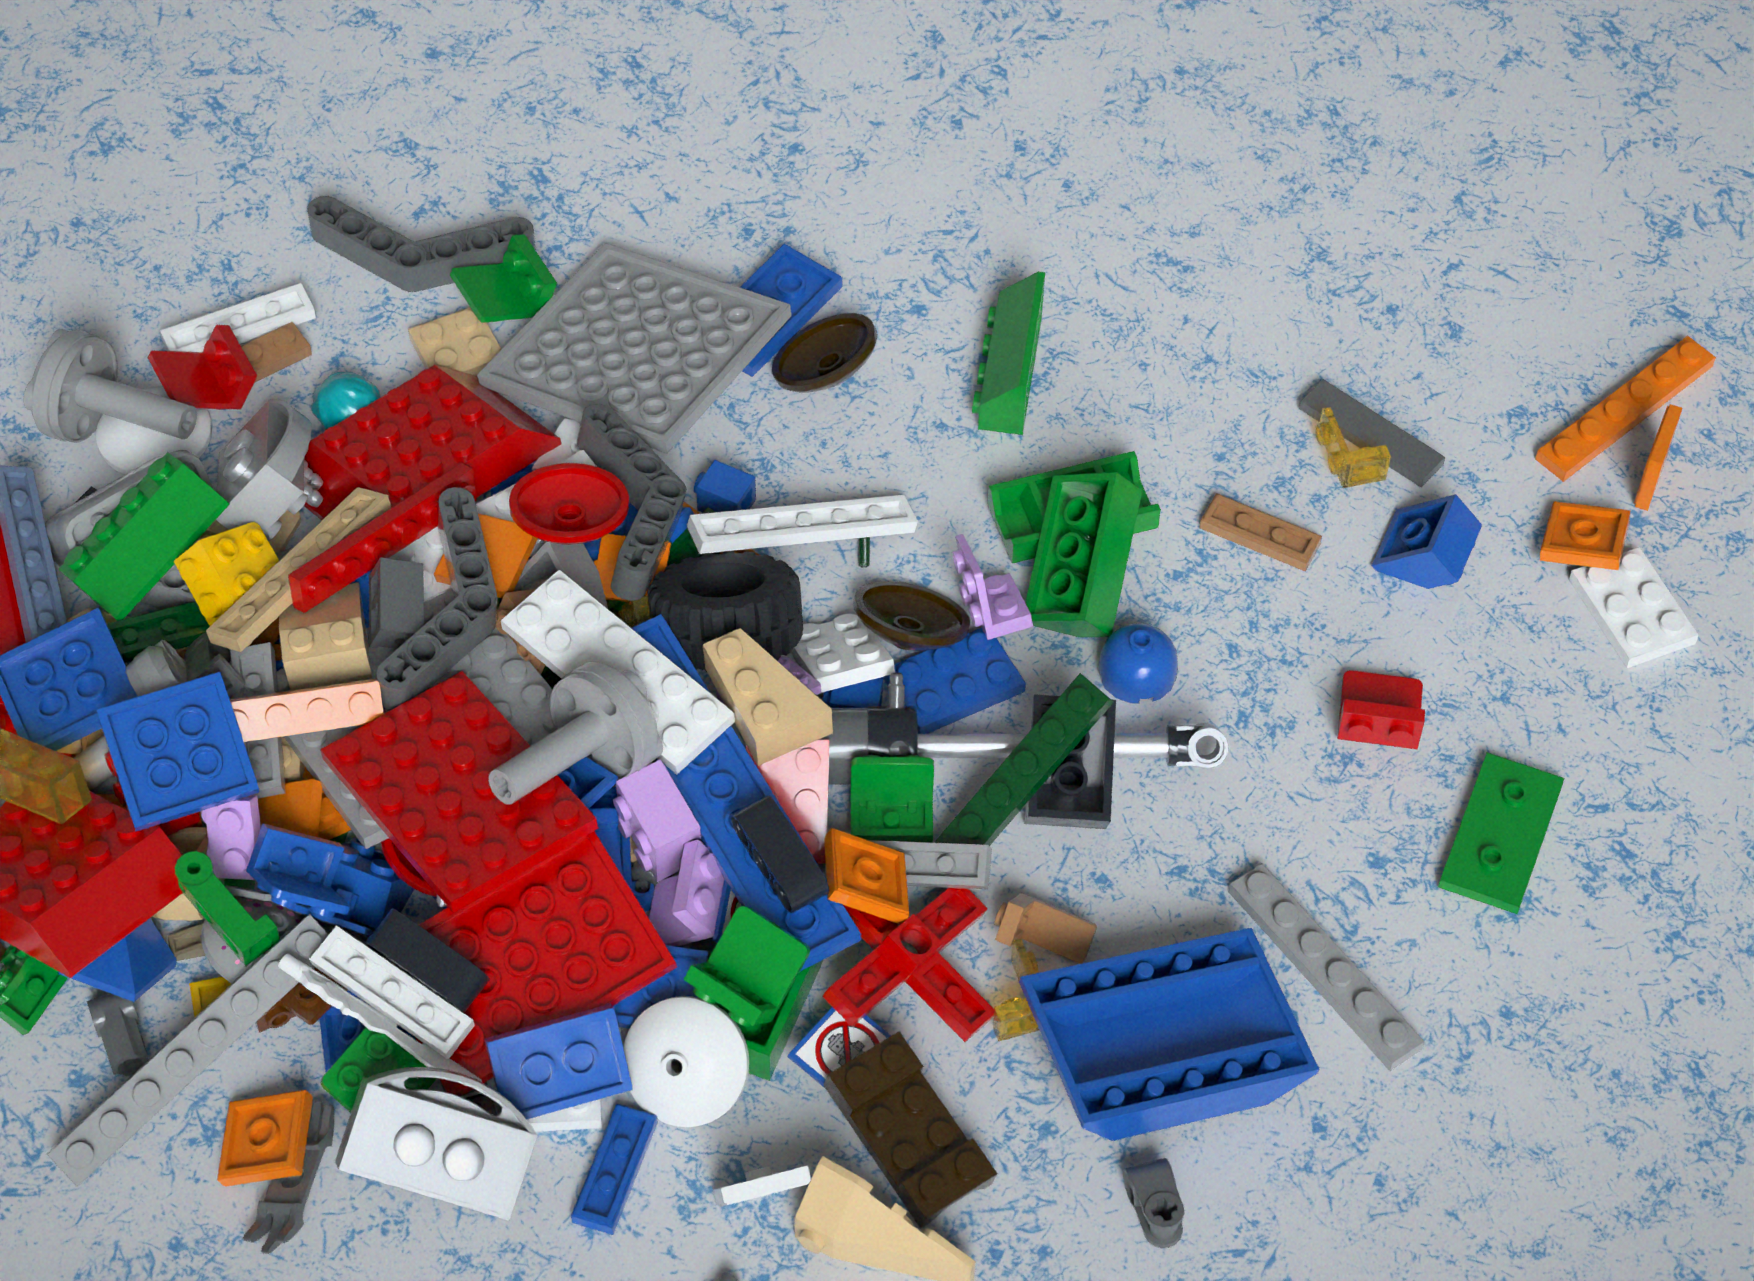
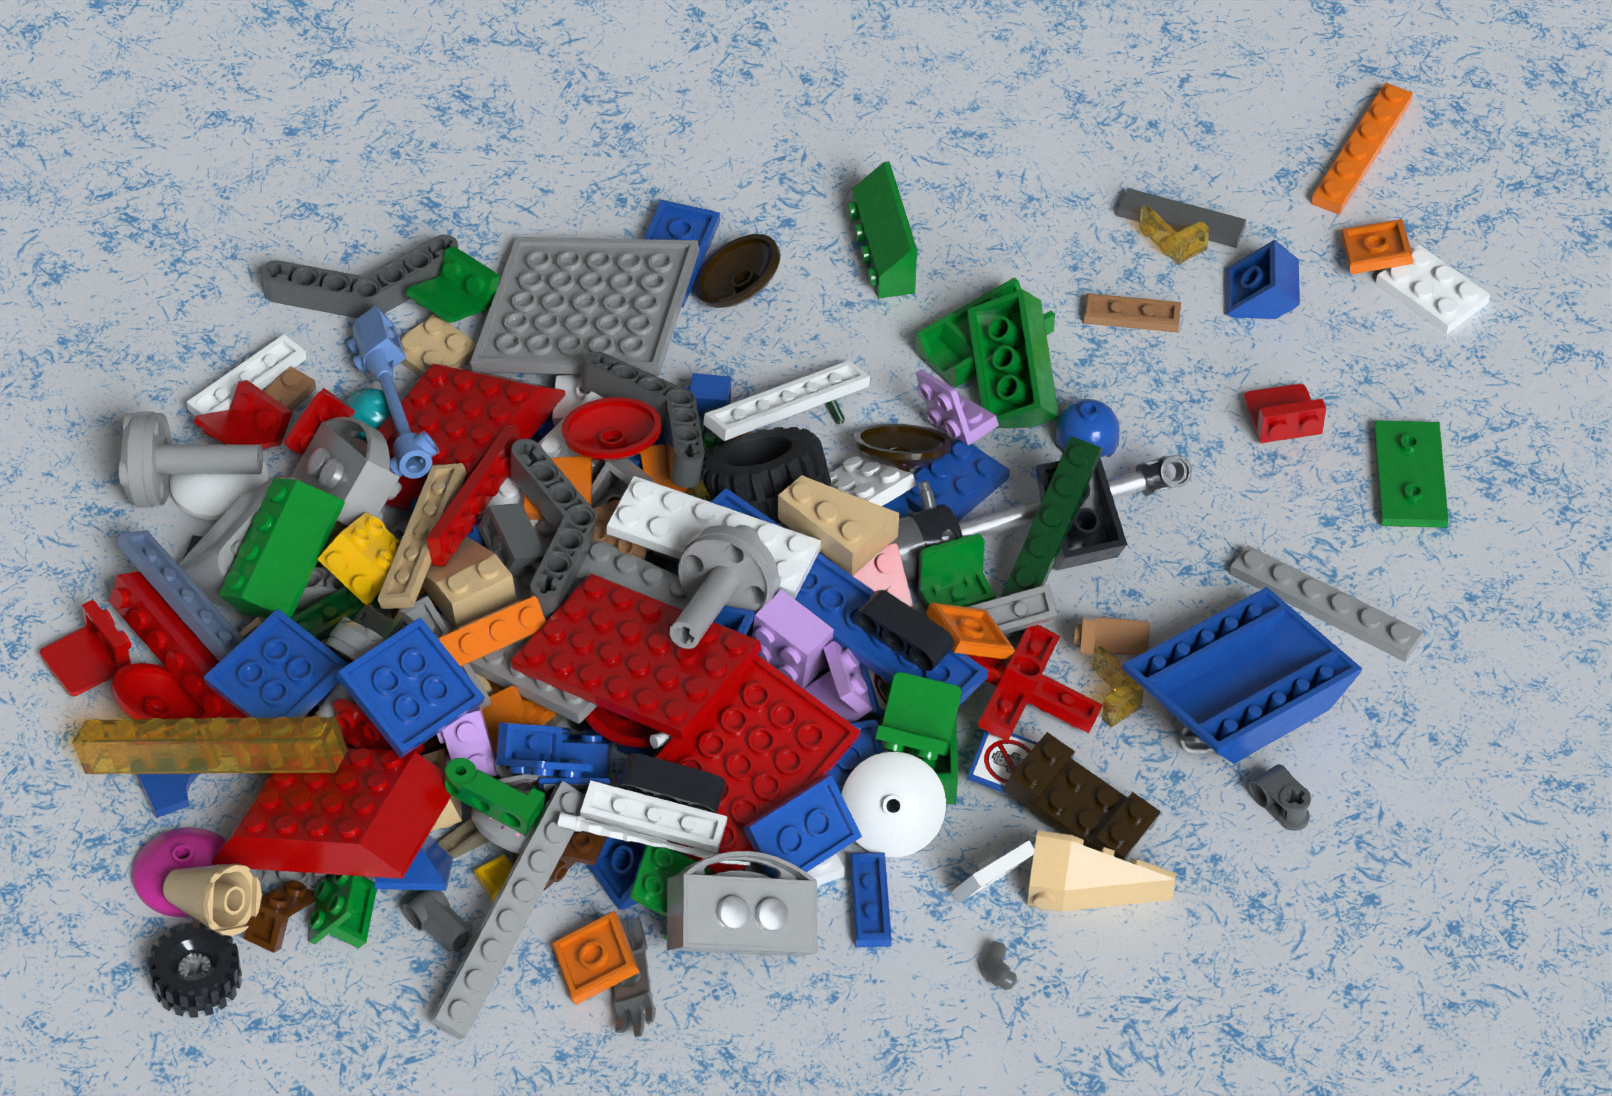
camera: 20 degrees left, 5 degrees down
orange tile [1634,404,1683,511] -> none
none -> red bracket [284,388,355,456]
none -> medium blue bar [347,305,439,479]

